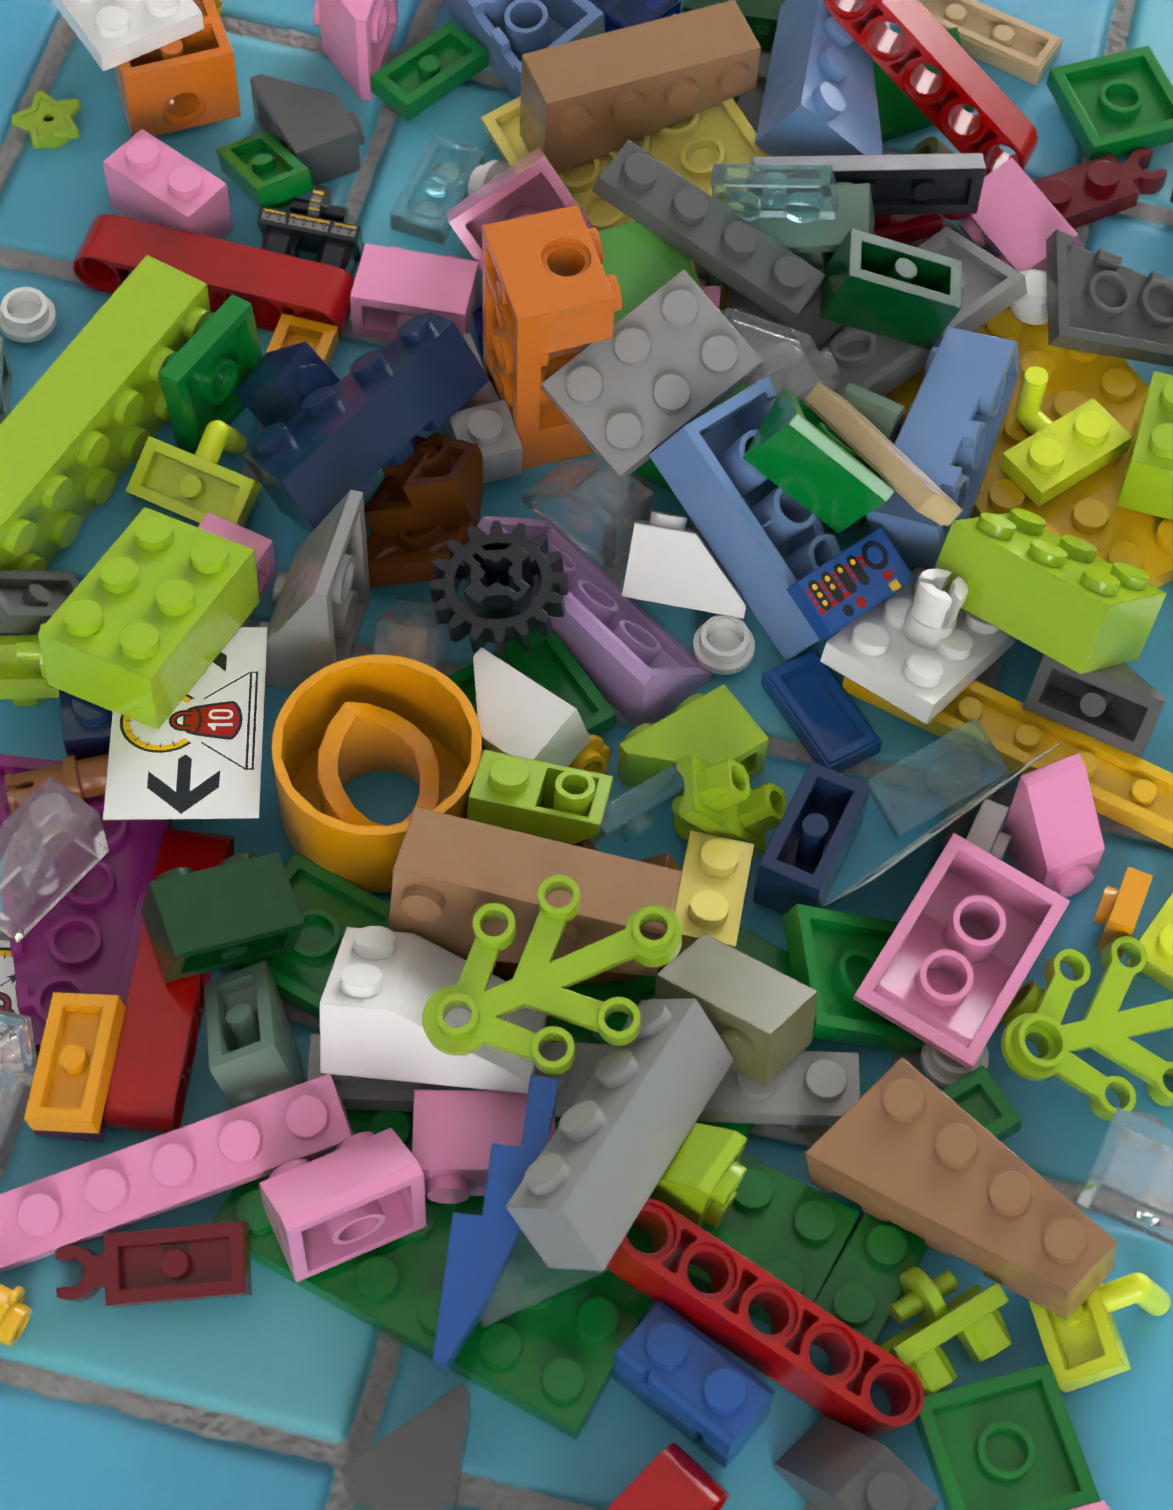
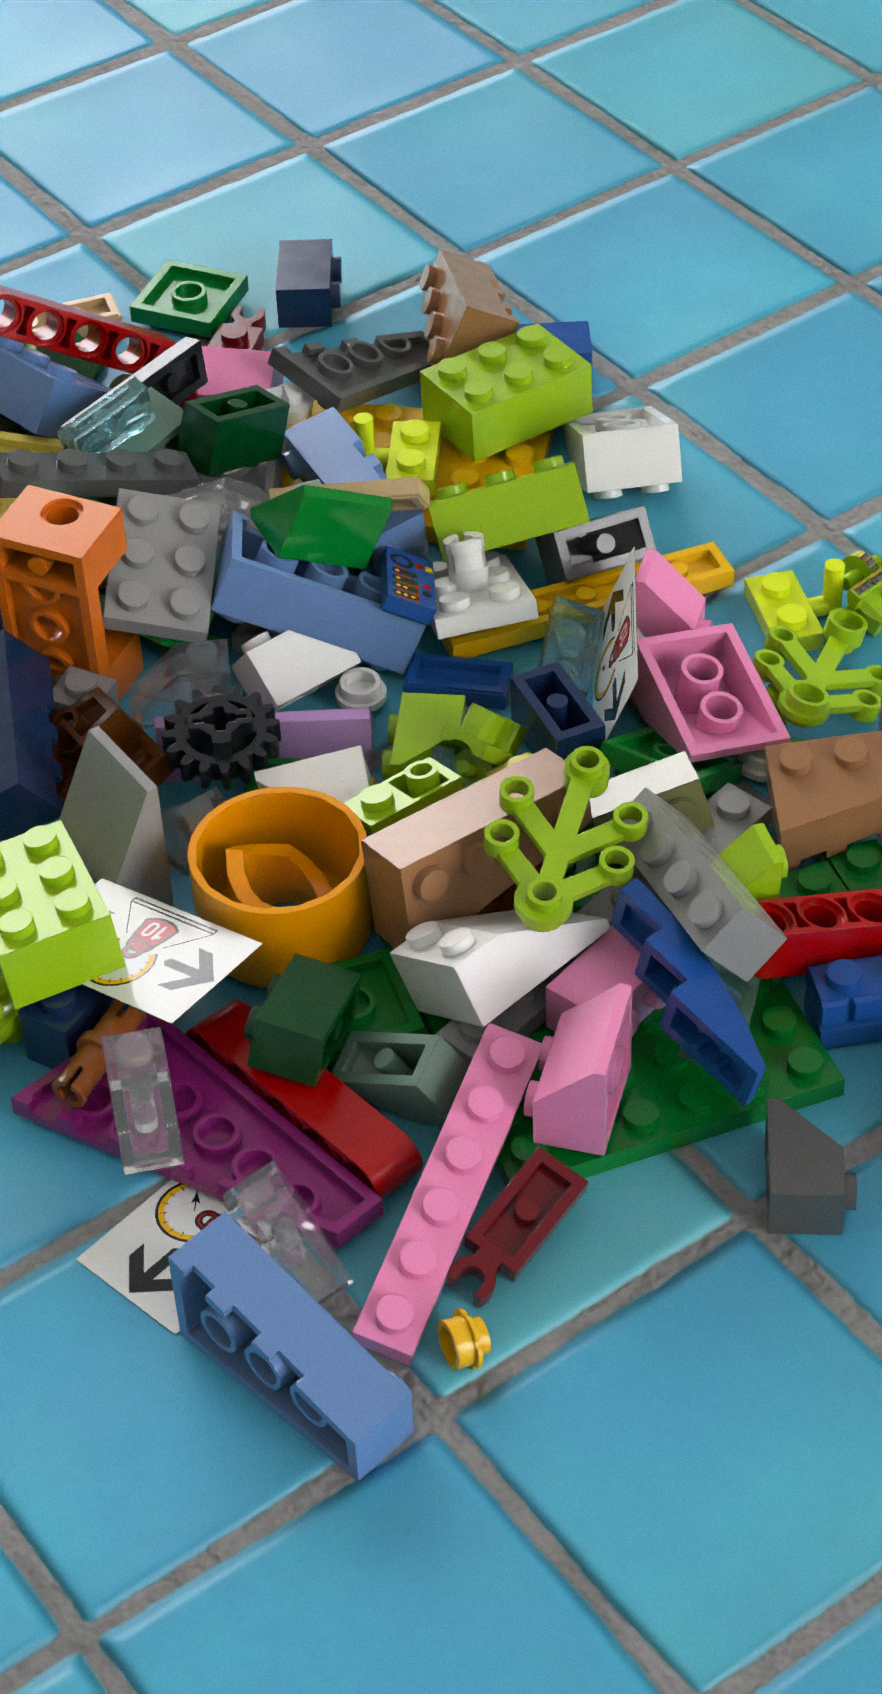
camera: 45 degrees left, 15 degrees down
light orange plate [24,992,126,1134] -> none
light orange plate [1093,866,1153,959] -> none

